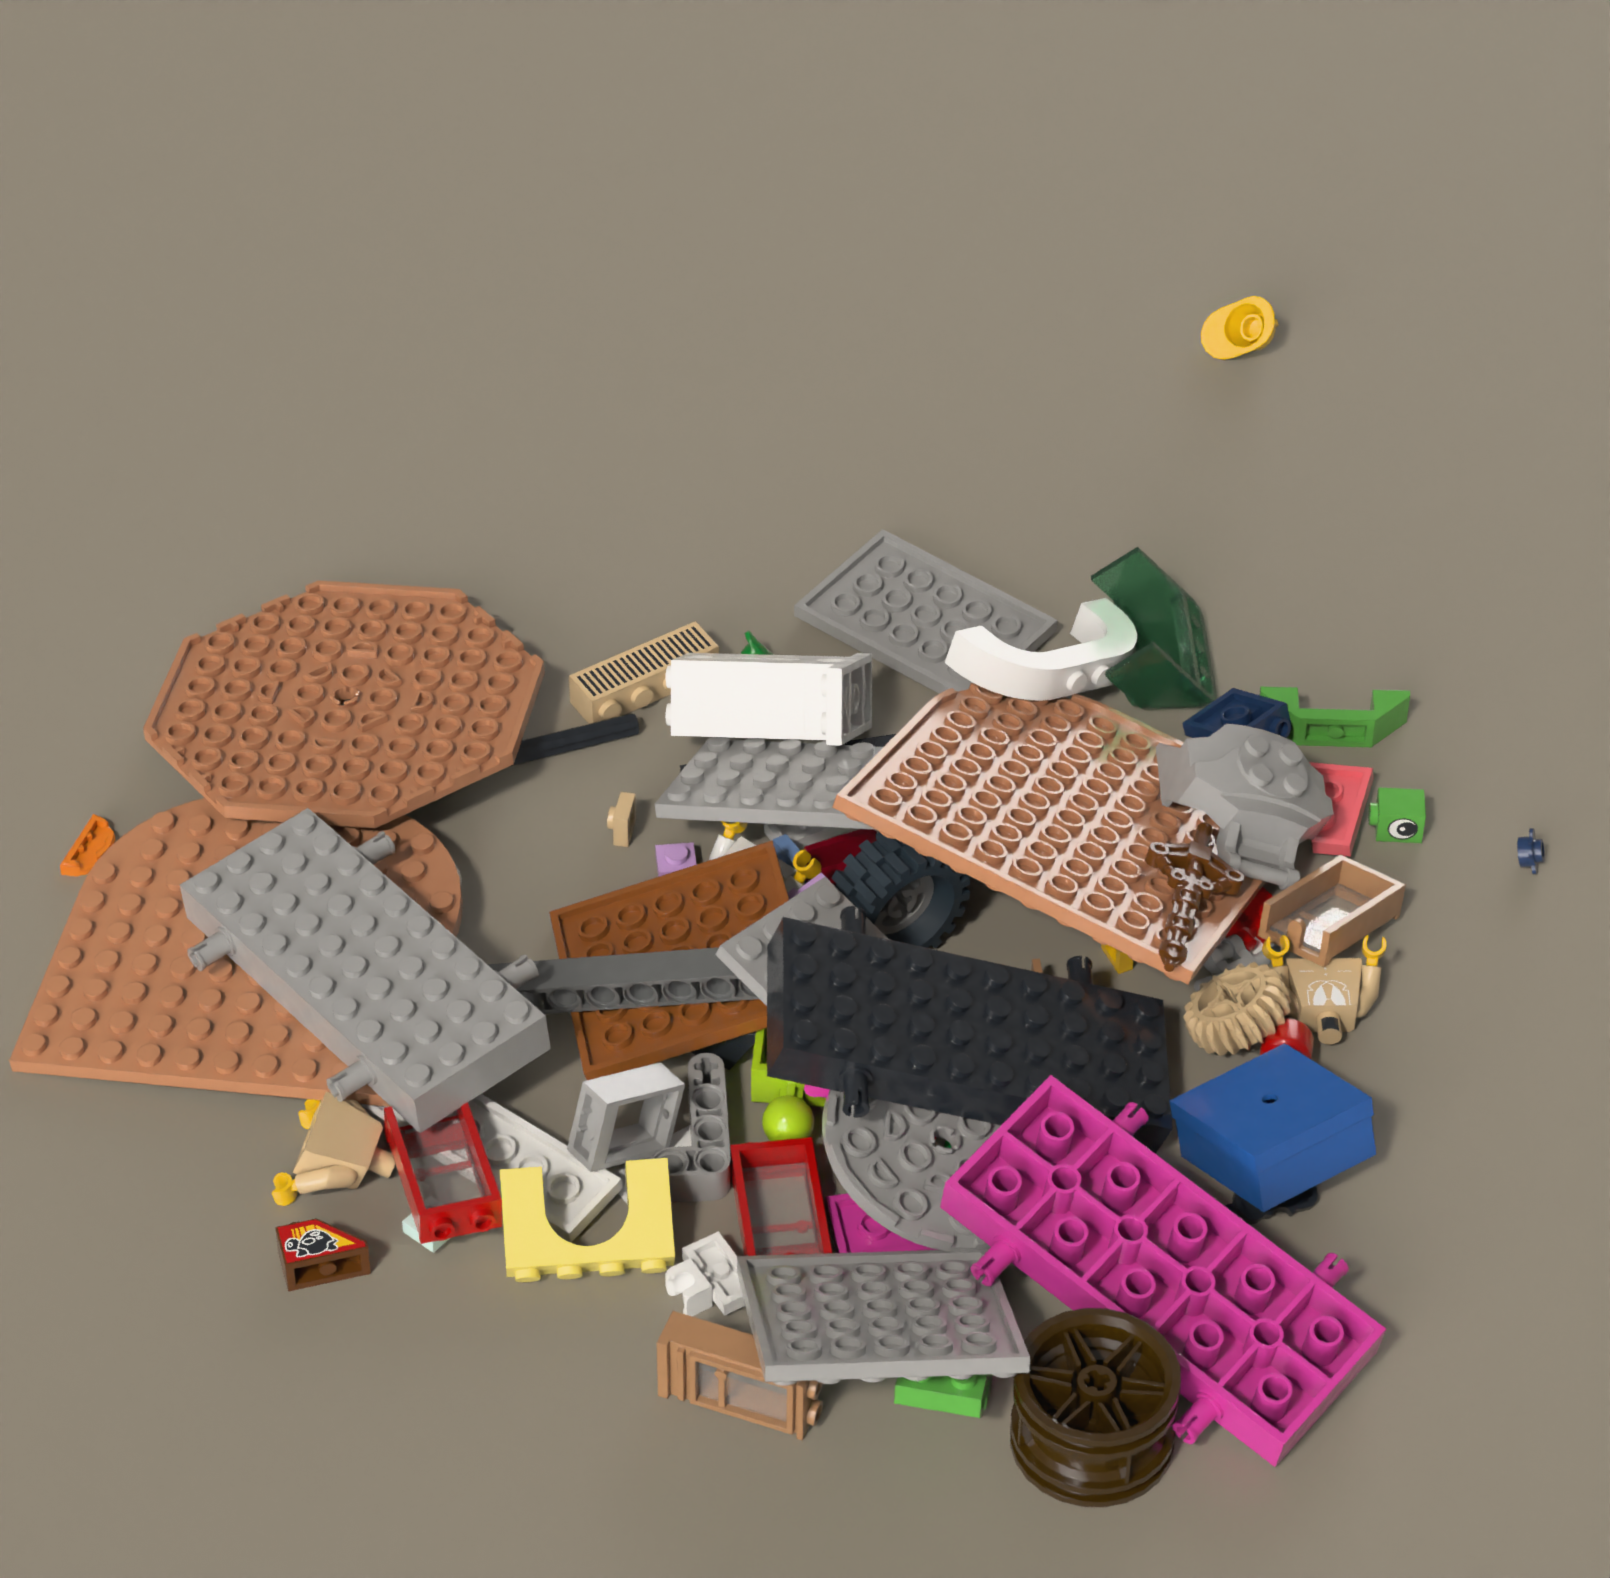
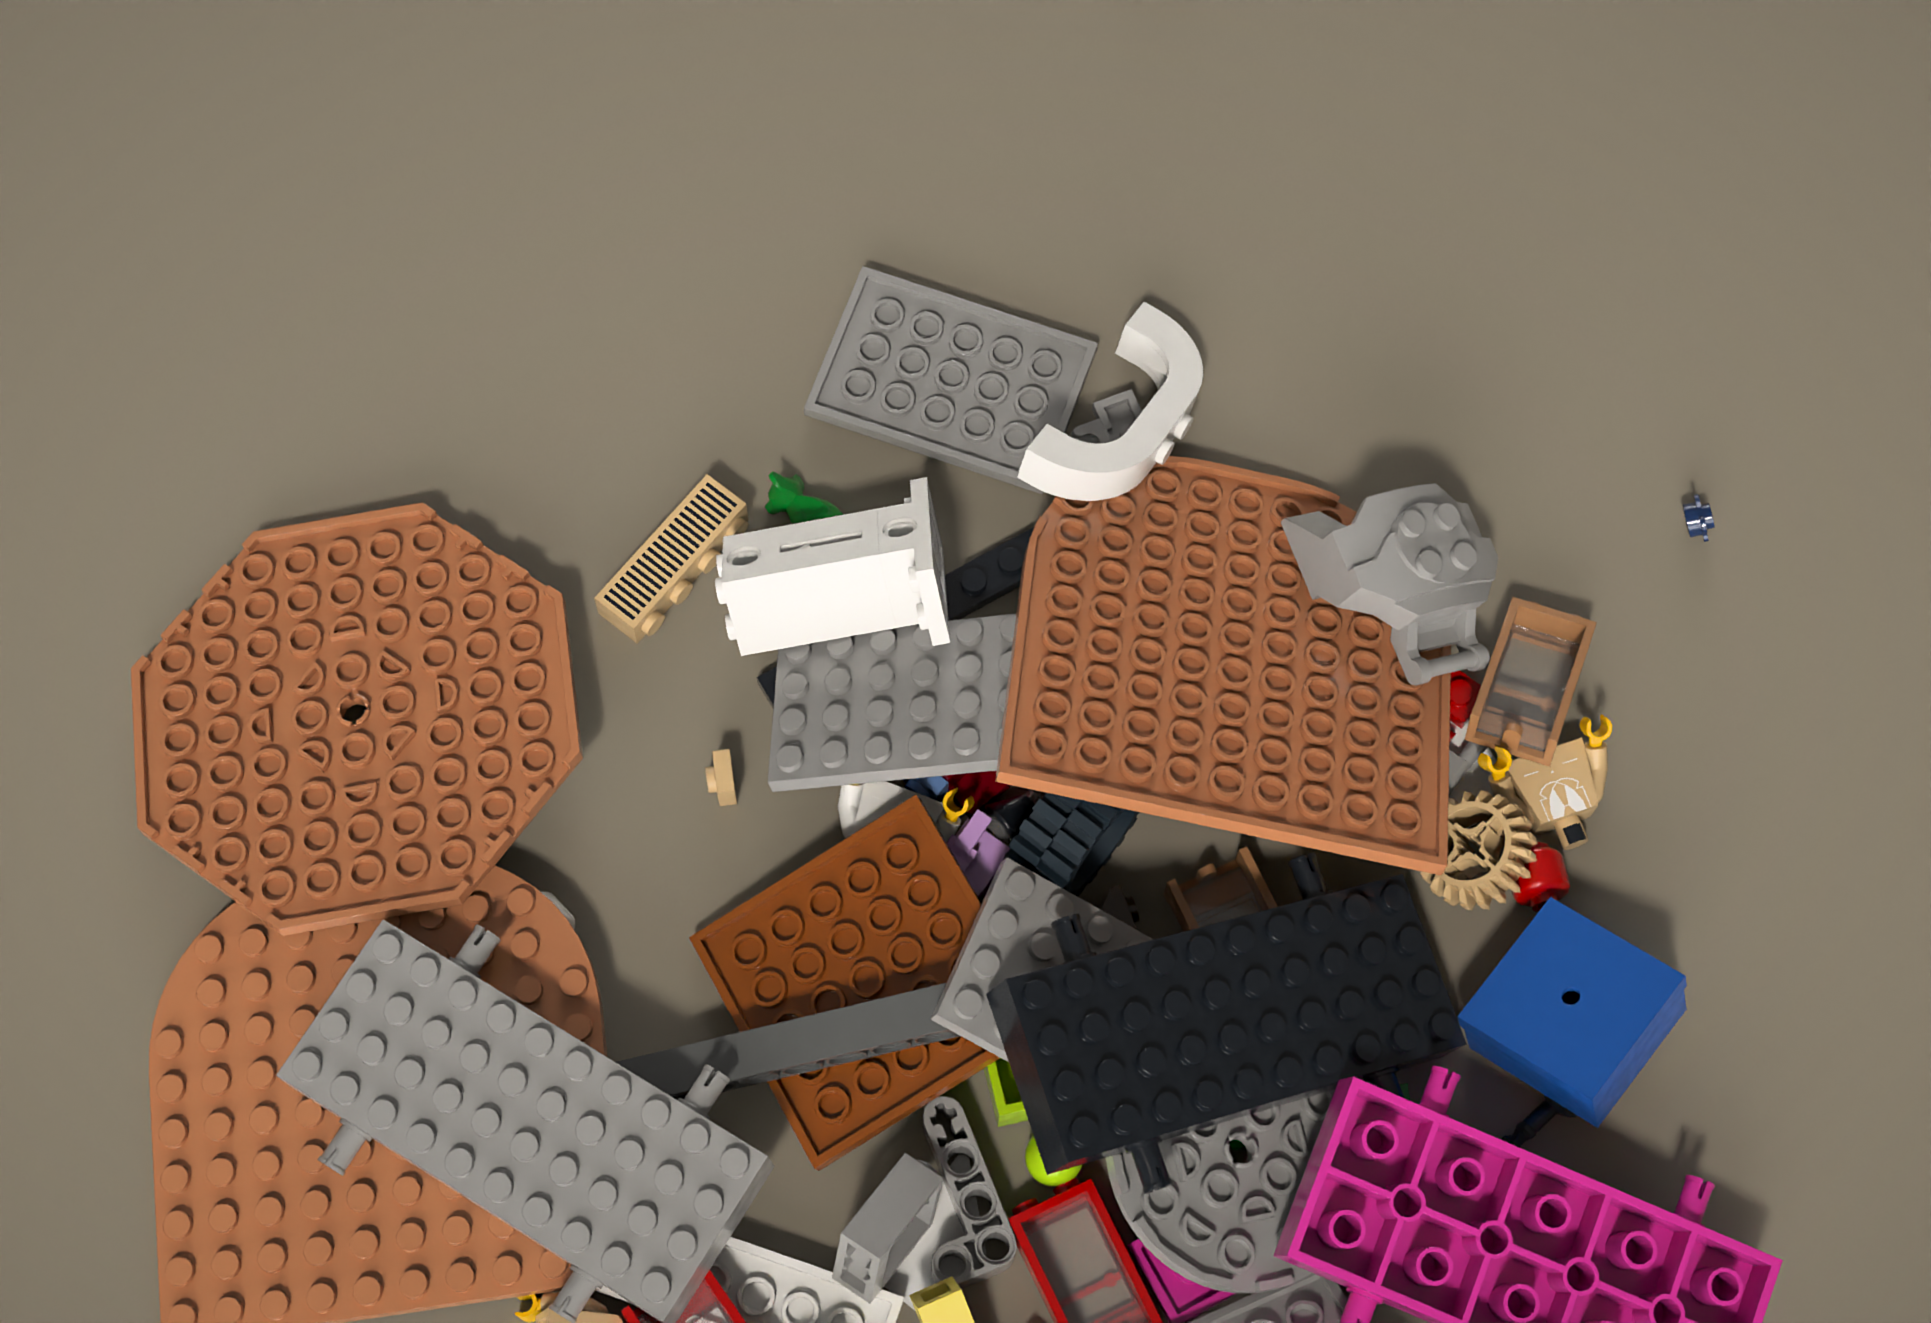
camera: 20 degrees left, 25 degrees up
orange tile [60,814,116,876] -> none
black axle [509,713,640,767] -> none
lavender plate [655,842,697,877] -> none
clear green windscreen [1091,546,1217,710] -> none
reddish brown bar [1145,822,1244,972] -> none
dark blue plate [1182,688,1292,738] -> none
bright green slope [1260,686,1410,748] -> none
coral wing [1309,762,1374,857] -> none
bright green brick [1368,787,1426,843] -> none

